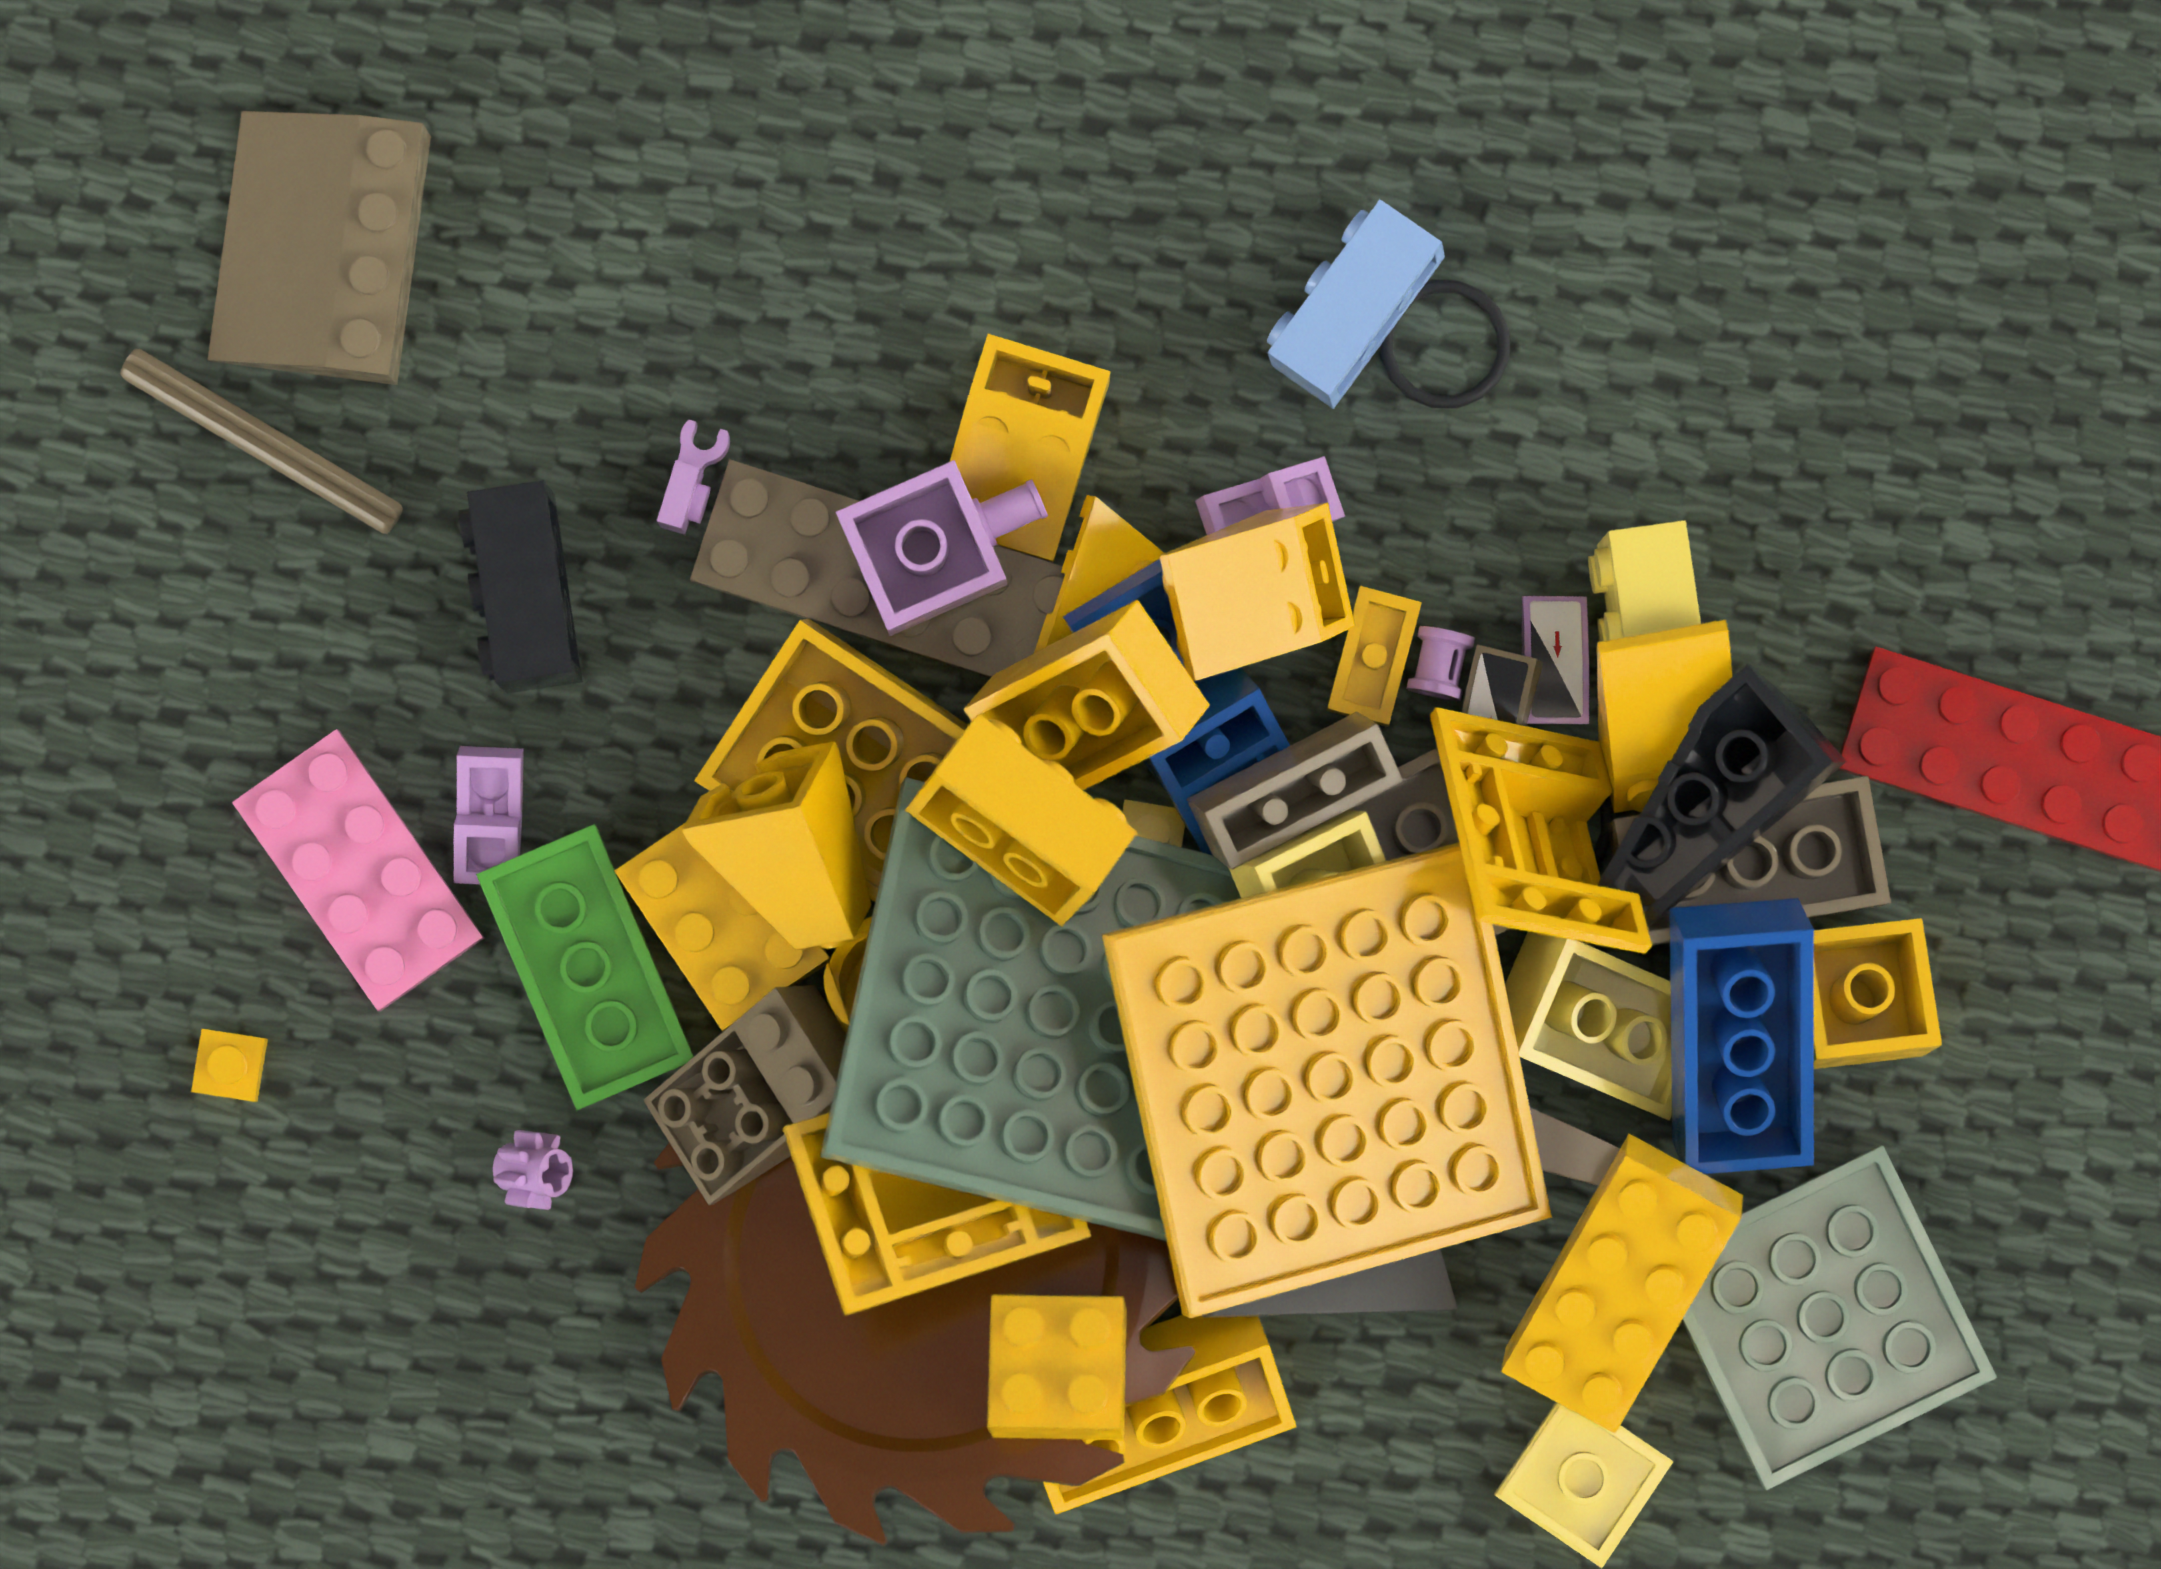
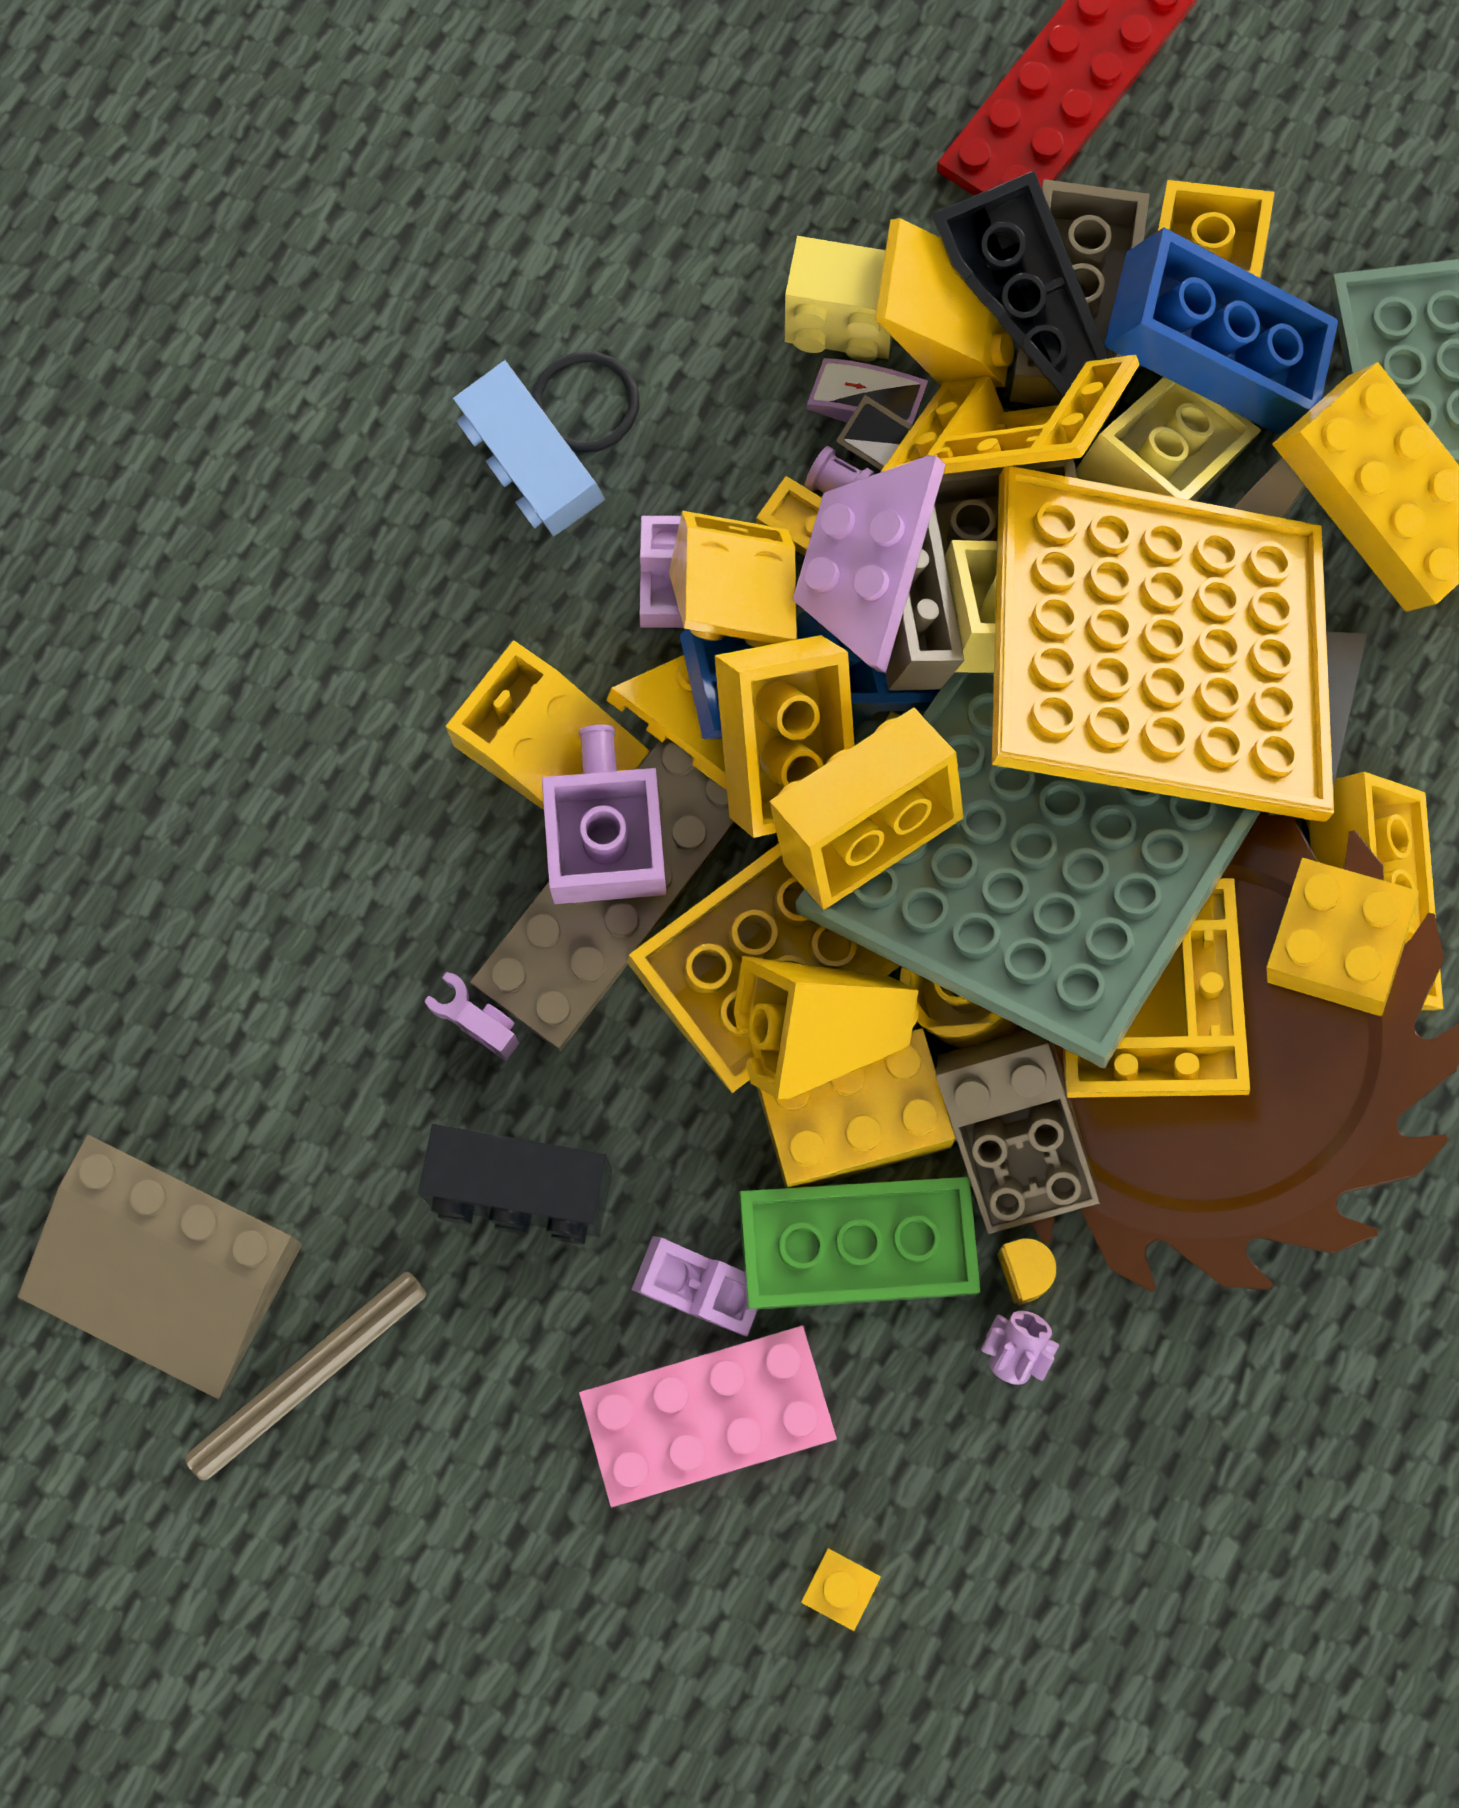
camera: 65 degrees left, 10 degrees down
none -> lavender wing [793,455,946,673]
none -> yellow brick [997,1239,1056,1305]

